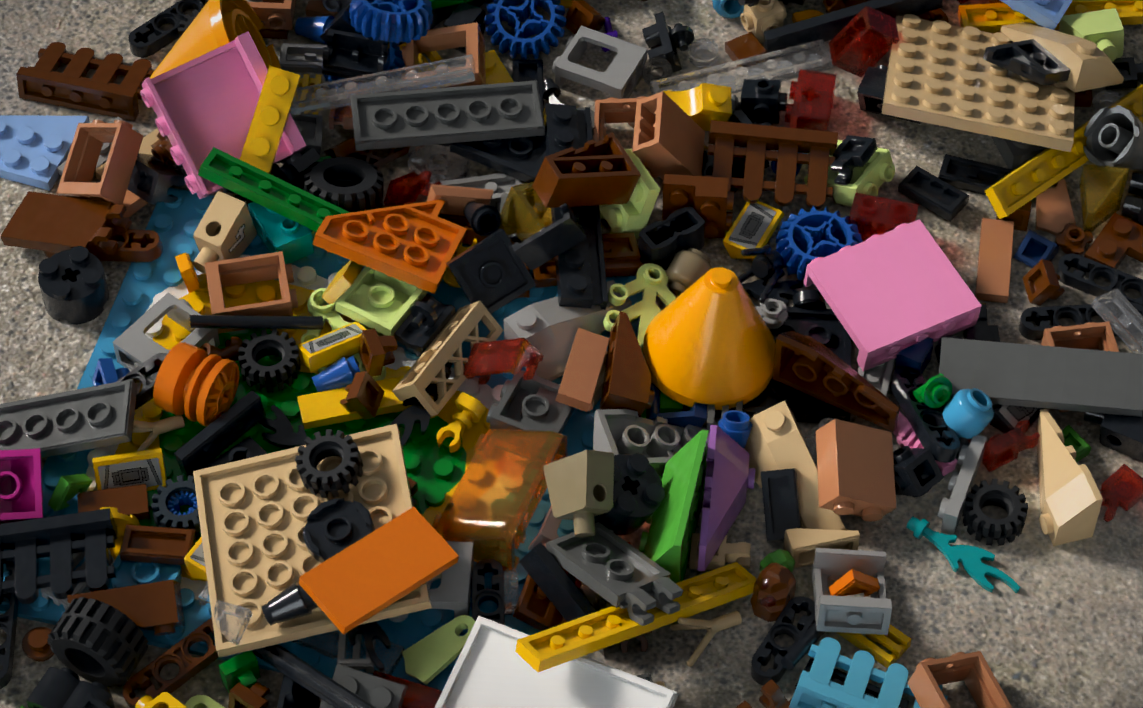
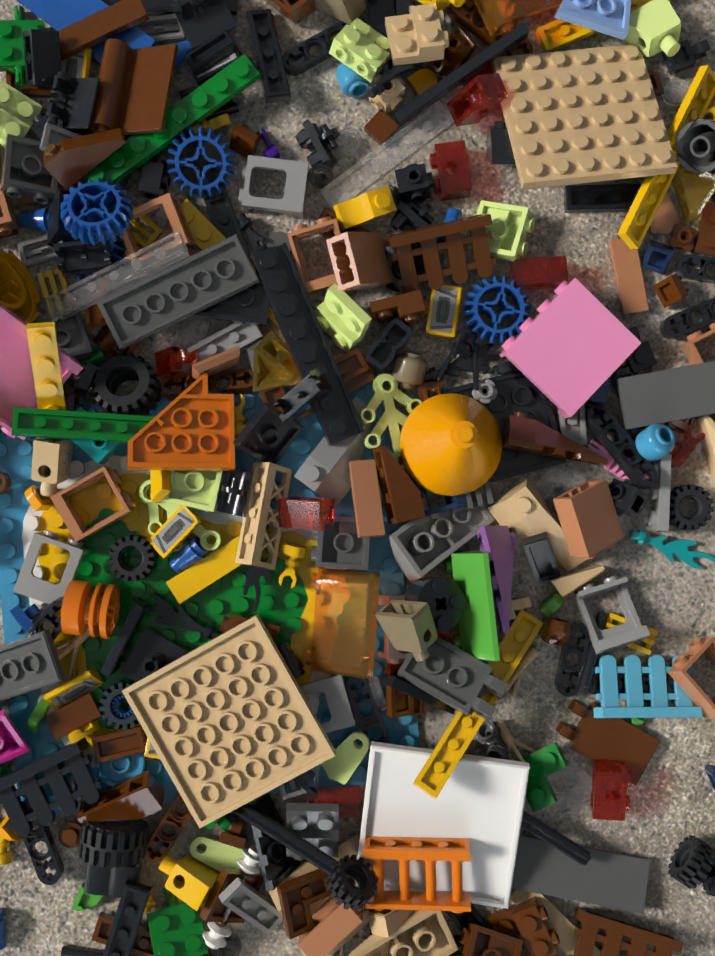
camera: 15 degrees left, 35 degrees up
black bar [189,315,324,330] -> none
reddish brown arm [200,337,243,361] -> none
clear tile [214,600,253,645] -> none
black cone [262,581,319,626] -> none
black tyre [295,429,363,498] -> none
orange tile [299,507,459,635] -> none
black tile [303,498,375,563] -> none
reddish brown tile [340,371,385,420] -> none
reddish brown tile [358,328,398,377] -> none
black cone [464,201,501,236] -> none
reddish brown wedge [532,132,641,208] -> none
blue cone [718,410,752,449] -> none
orange tile [829,569,880,597] -> none
black plate [830,135,878,185] -> none
black plate [898,166,969,222] -> none
green plate [913,373,952,409] -> none
black wing [983,39,1070,85] -> none
tan wedge [1001,22,1124,92] -> none

